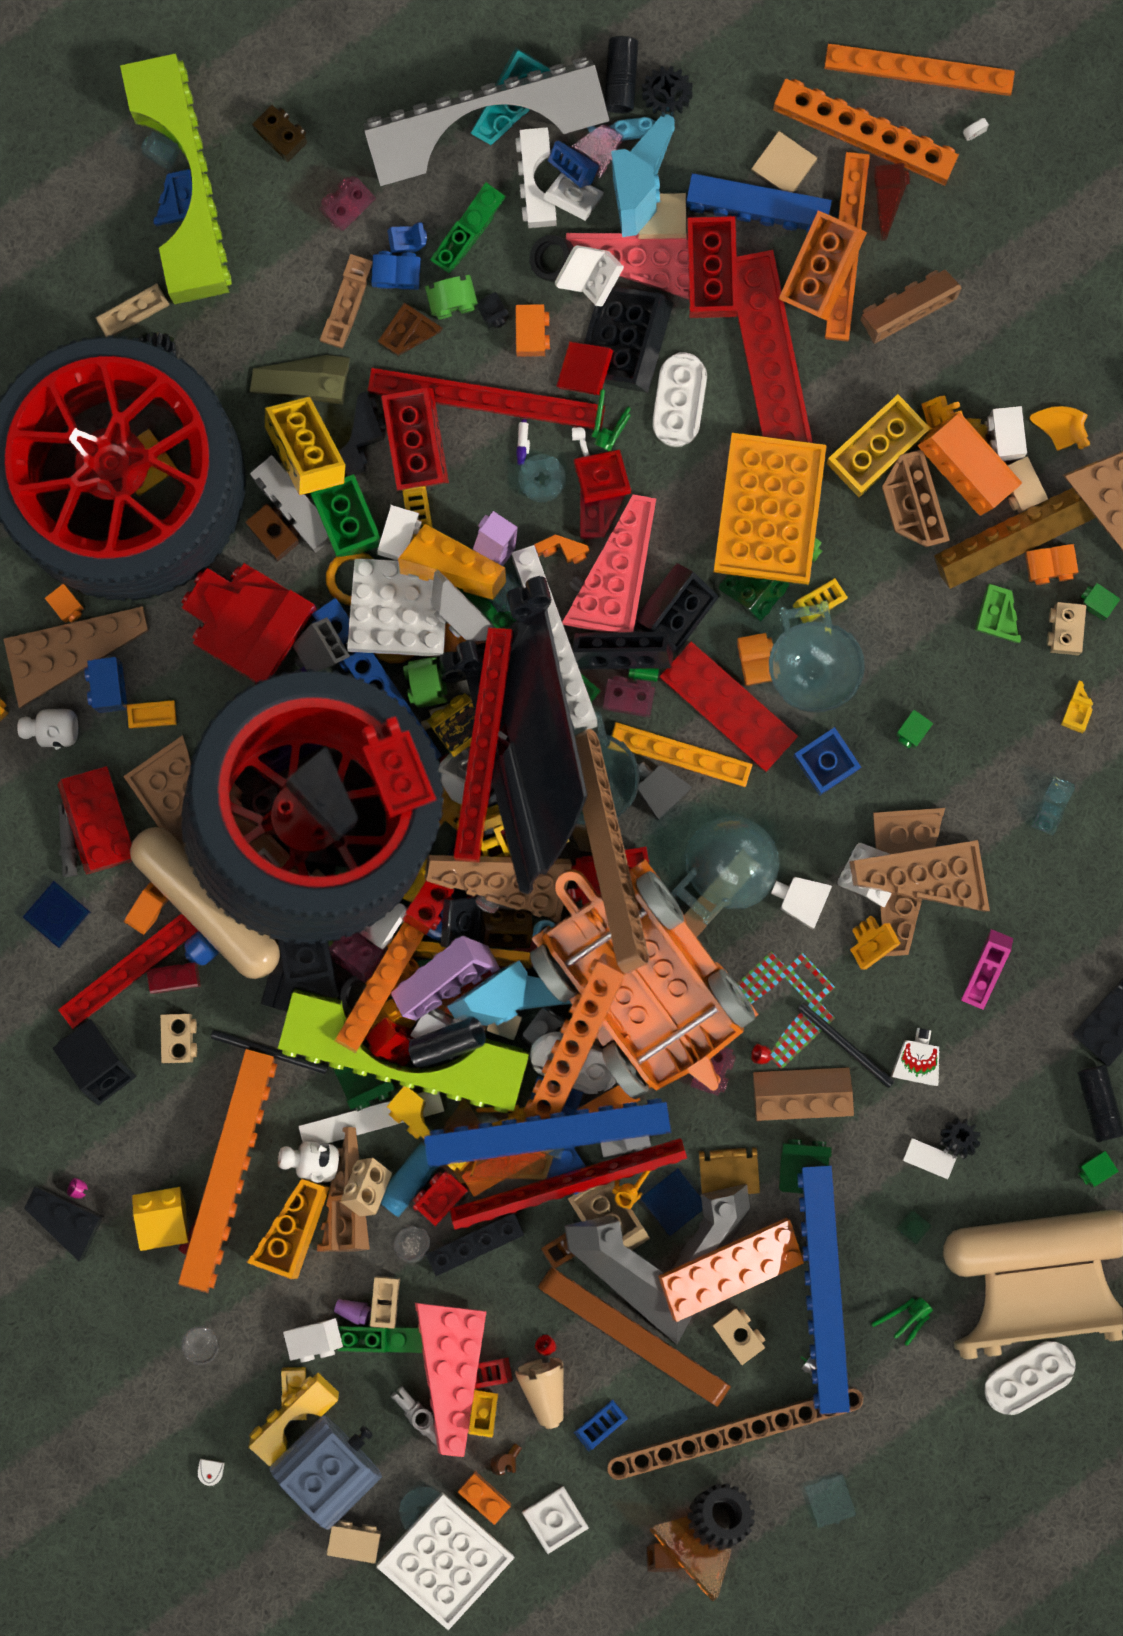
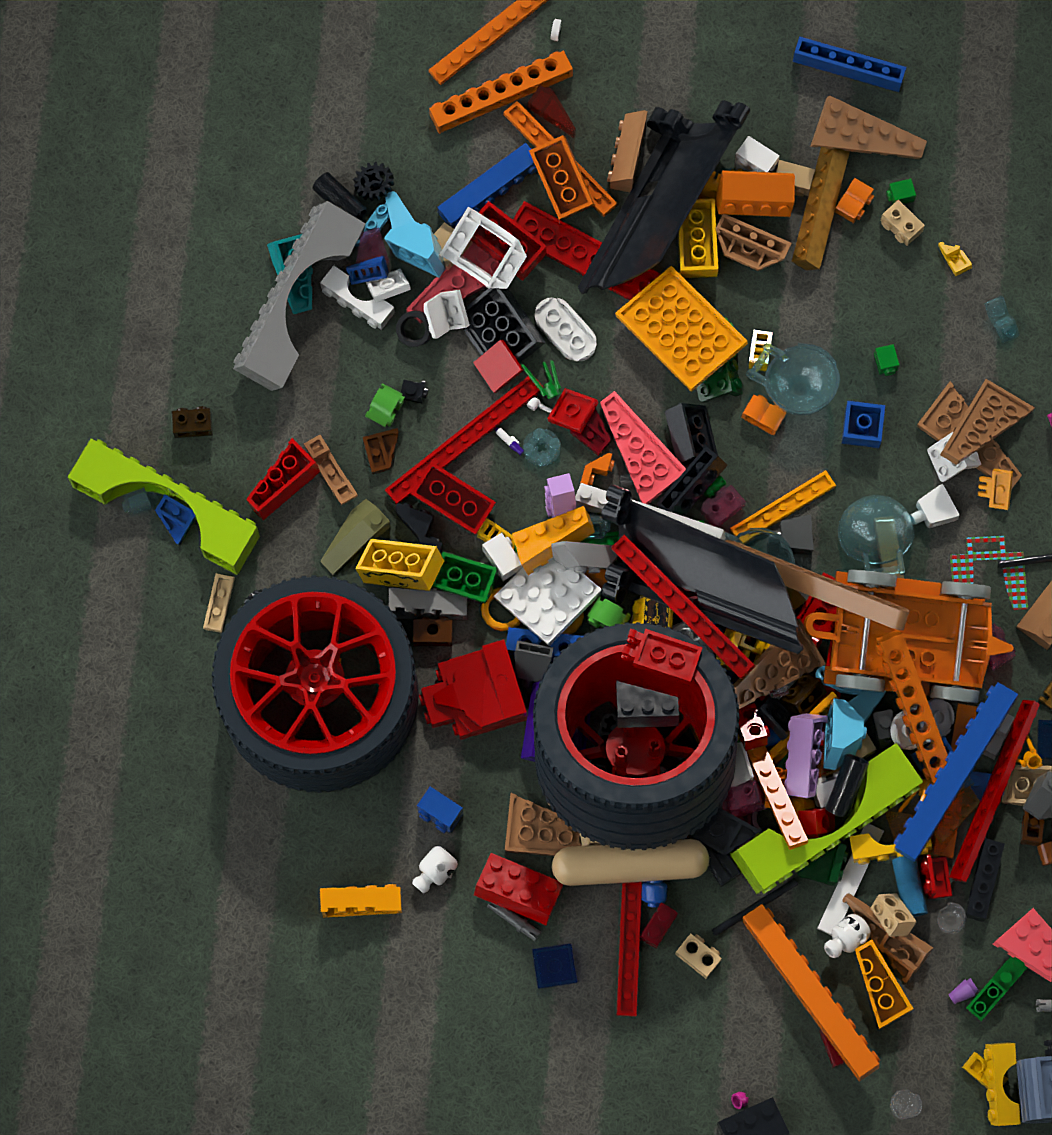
camera: 55 degrees left, 10 degrees down
medium nougat wing [4,606,149,709] -> none
orange brick [45,584,84,623] -> none
black slope [53,1019,137,1106] -> none
orange slope [124,882,168,935] -> none
light orange tile [127,700,177,729] -> none
yellow slope [132,1187,188,1251] -> none
white brick [283,1318,343,1363] -> none
clear pink brick [319,176,376,231] -> none
tan brick [370,1276,400,1328] -> none
blue brick [372,251,421,290] -> none
blue bracket [387,222,427,253] -> none
green slope [430,182,506,274] -> none
orange brick [516,304,550,357] -> none
red plate [659,642,798,772] -> none
tan tile [751,131,817,193] -> none
red hinge [751,1044,772,1064] -> none
bright green wing [975,584,1021,643] -> none
light orange arm [1030,406,1090,451] -> none
none -> red wedge [246,438,321,521]
none -> white wedge [439,207,527,289]
none -> black panel [578,100,750,294]

